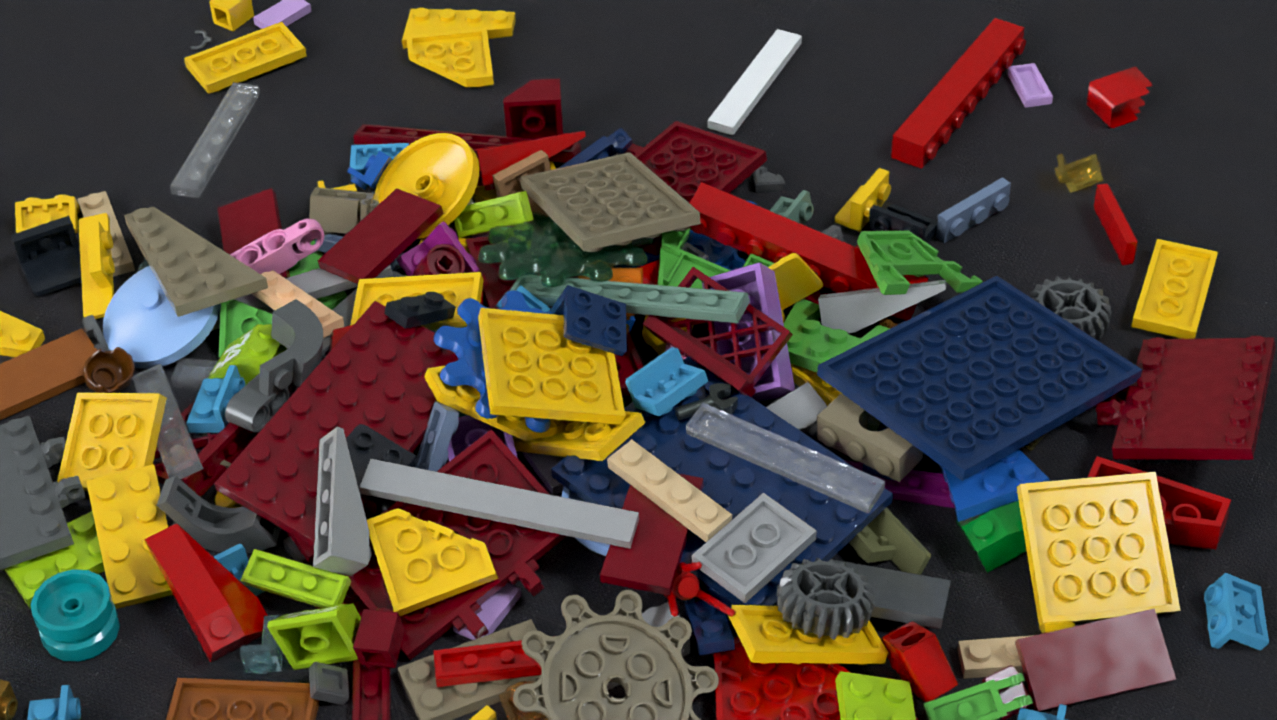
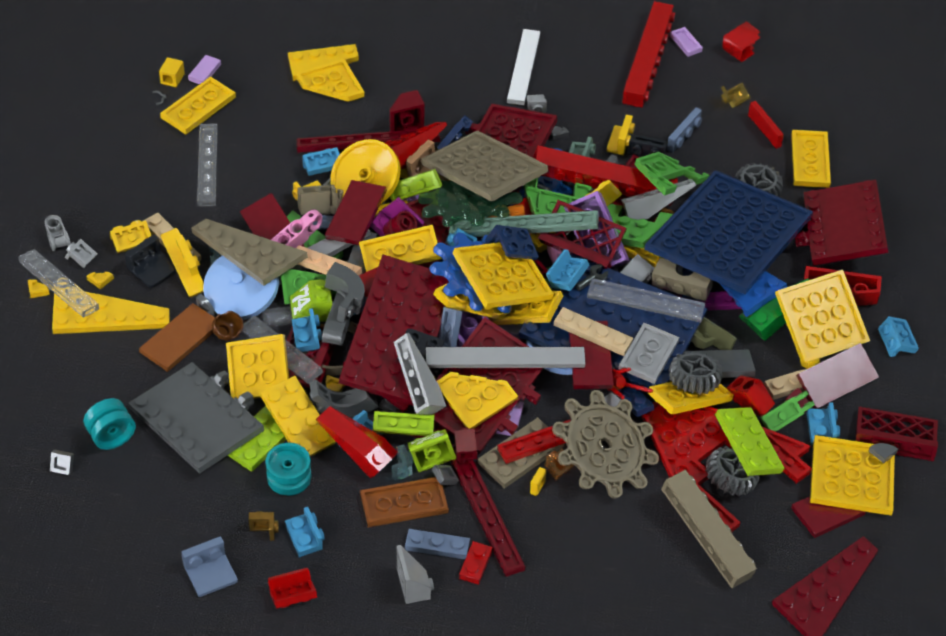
camera: 20 degrees left, 5 degrees up
blue bracket [347,150,393,190] -> none
black plate [384,292,456,329] -> none
none -> light grey bracket [526,94,547,113]

